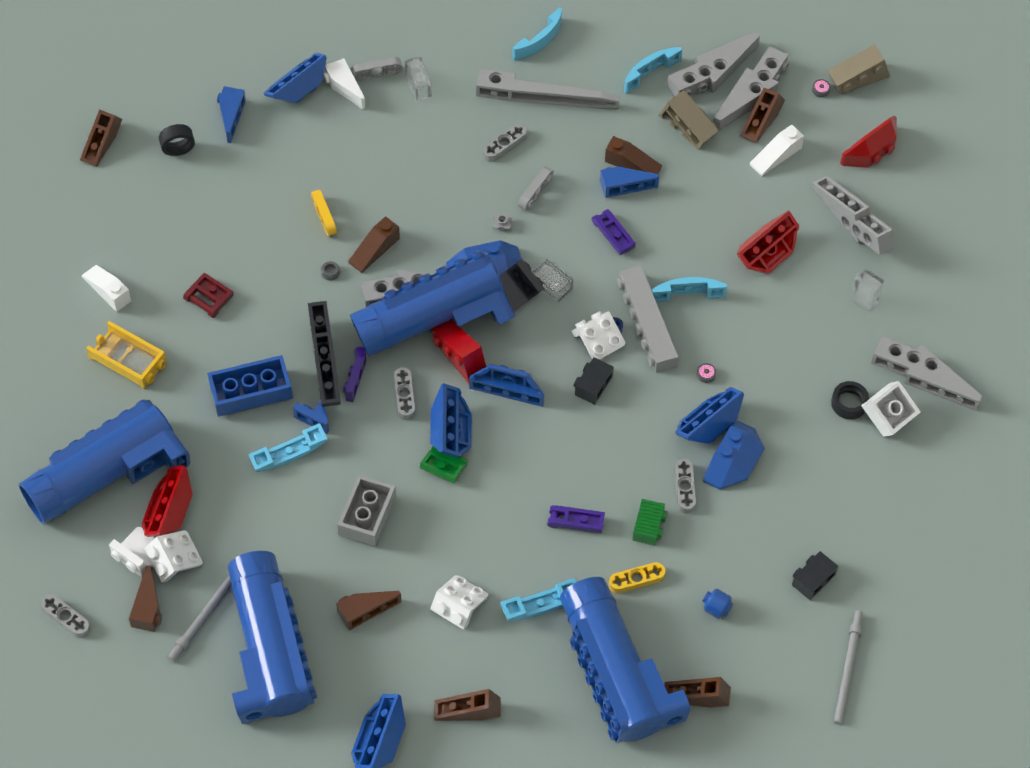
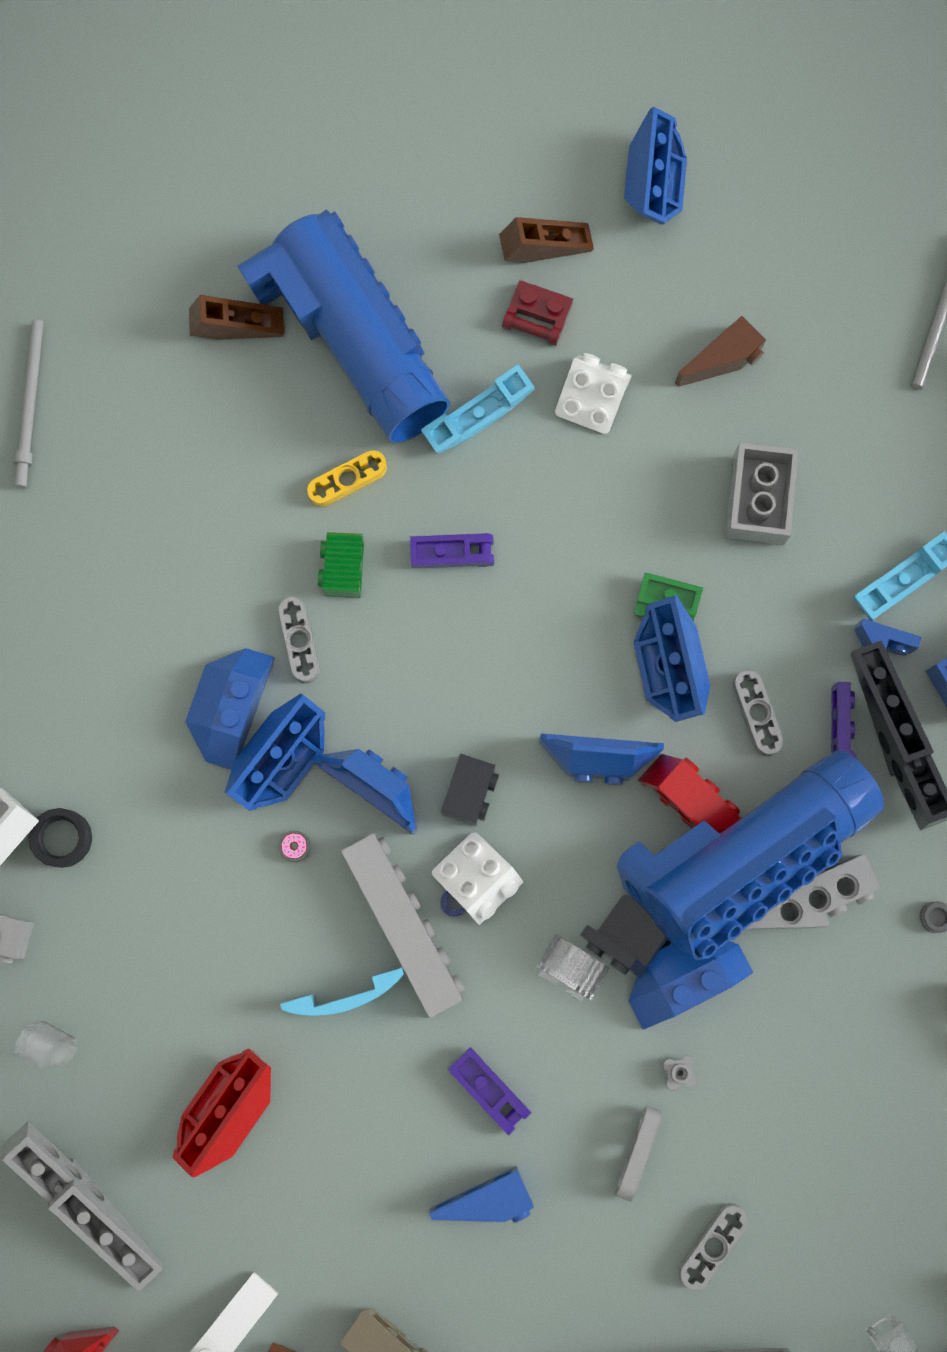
camera: 170 degrees right, 20 degrees up
blue piece [228,551,317,724] -> none
reddish brown slope [348,216,400,273] -> none
reddish brown slope [605,136,662,174] -> none
blue head [702,589,734,619] -> none
black brick [792,551,838,600] -> none
none -> blue wedge [312,749,417,835]
none -> dark red plate [502,280,574,346]

